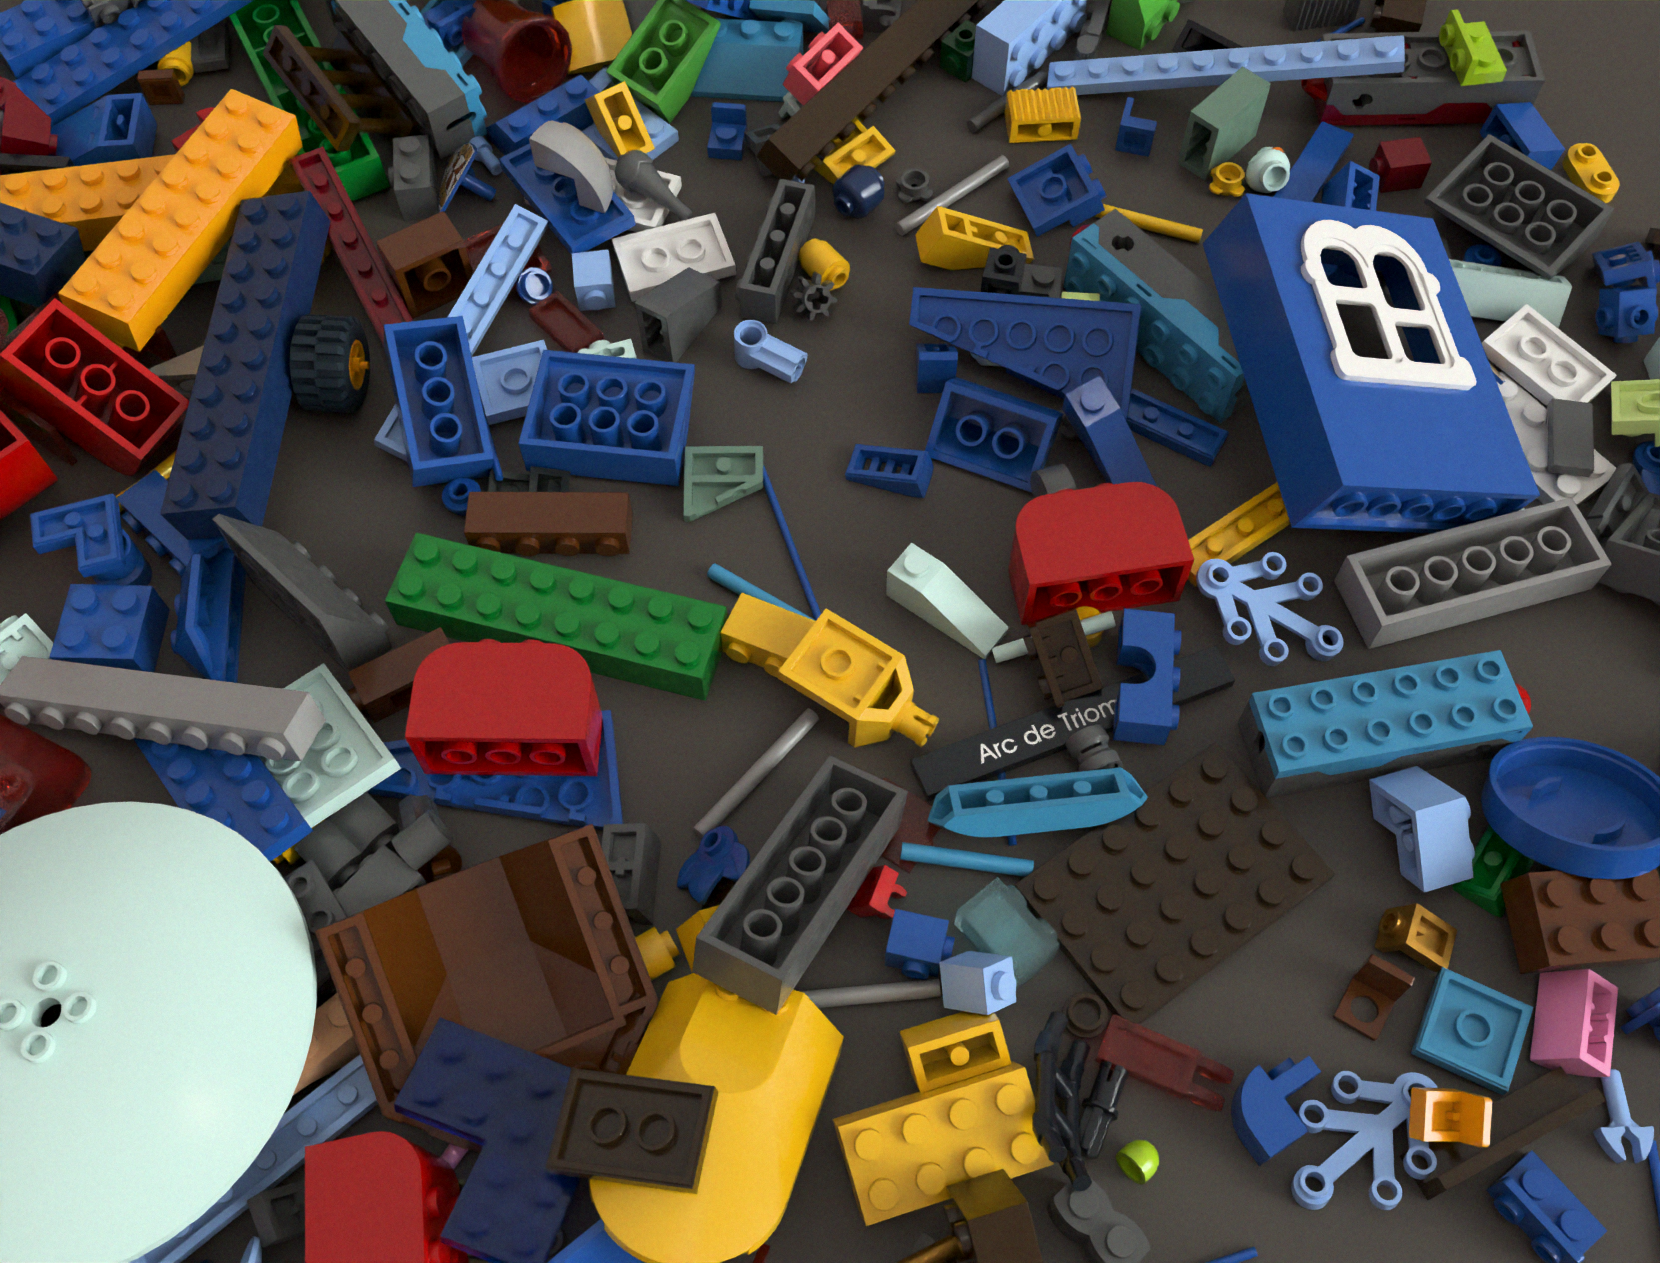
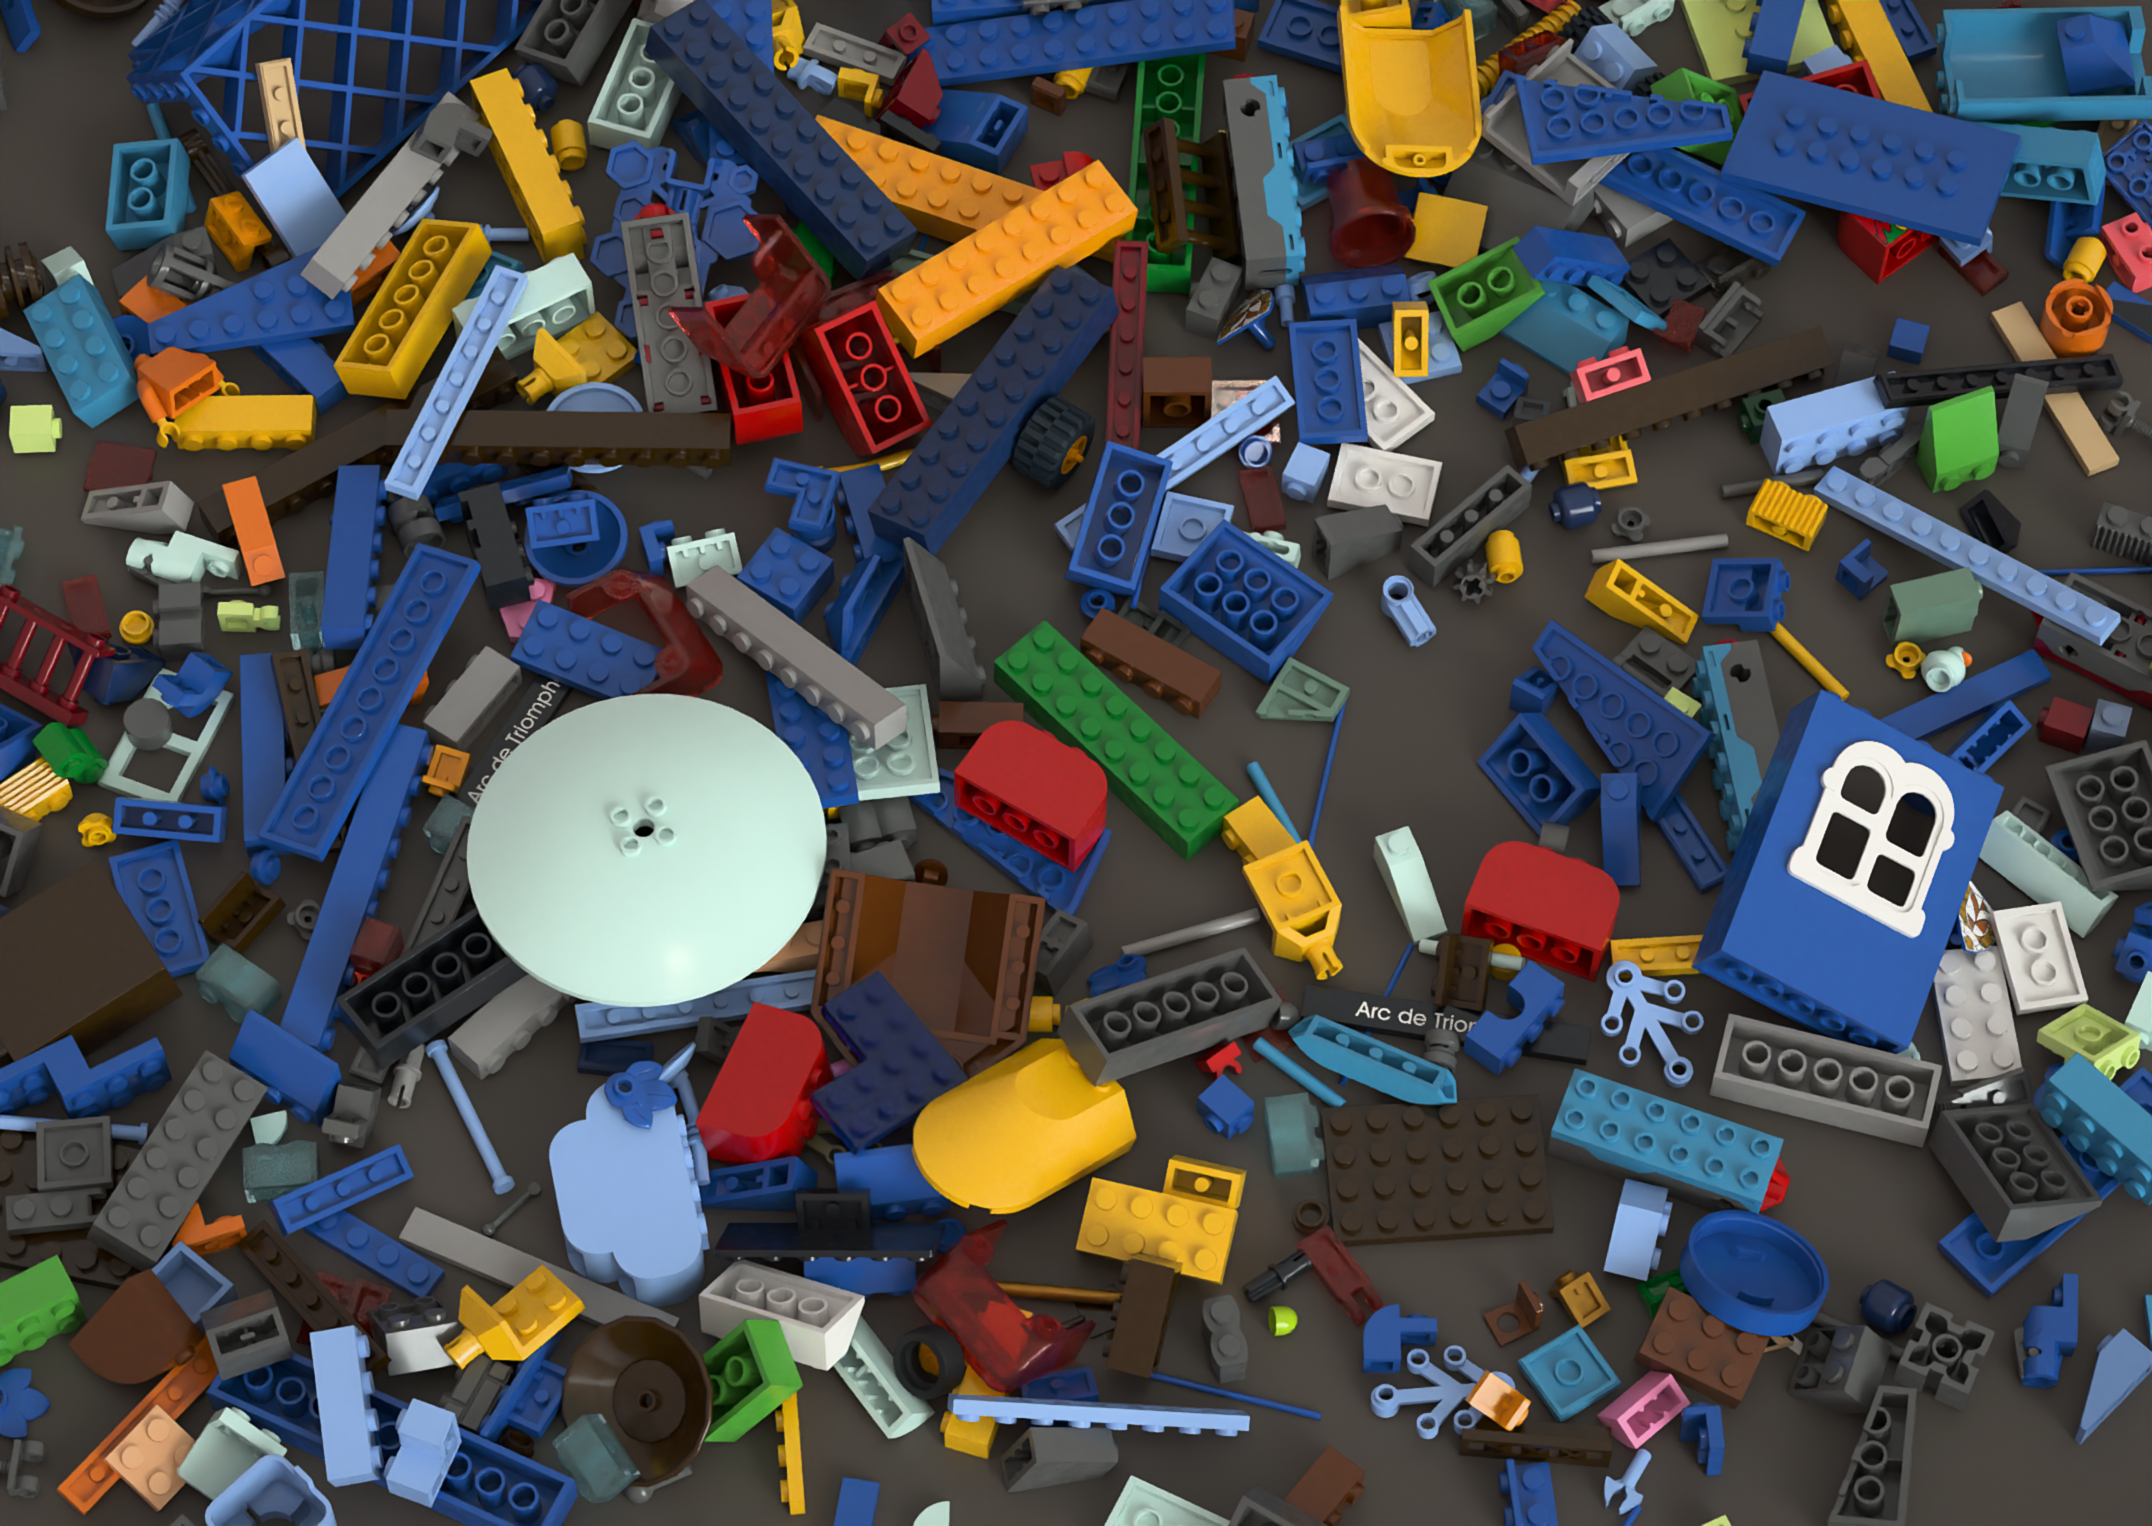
camera: 30 degrees right, 0 degrees up
dark grey piece [391,794,453,870] -> none
light grey brick [529,120,613,214] -> none
dark brown tile [545,1068,718,1194] -> none
dark grey piece [615,150,693,221] -> none
light grey bar [802,979,941,1008] -> none
blue slope [845,444,934,498] -> none
light blue brick [939,951,1016,1015] -> none
black brick [981,245,1027,295] -> none
black piece [1032,1011,1092,1191] -> none
dark grey tile [1547,398,1594,477] -> none
none -> dark grey hinge [1271,1001,1299,1030]
none -> sand blue brick [2084,699,2133,752]

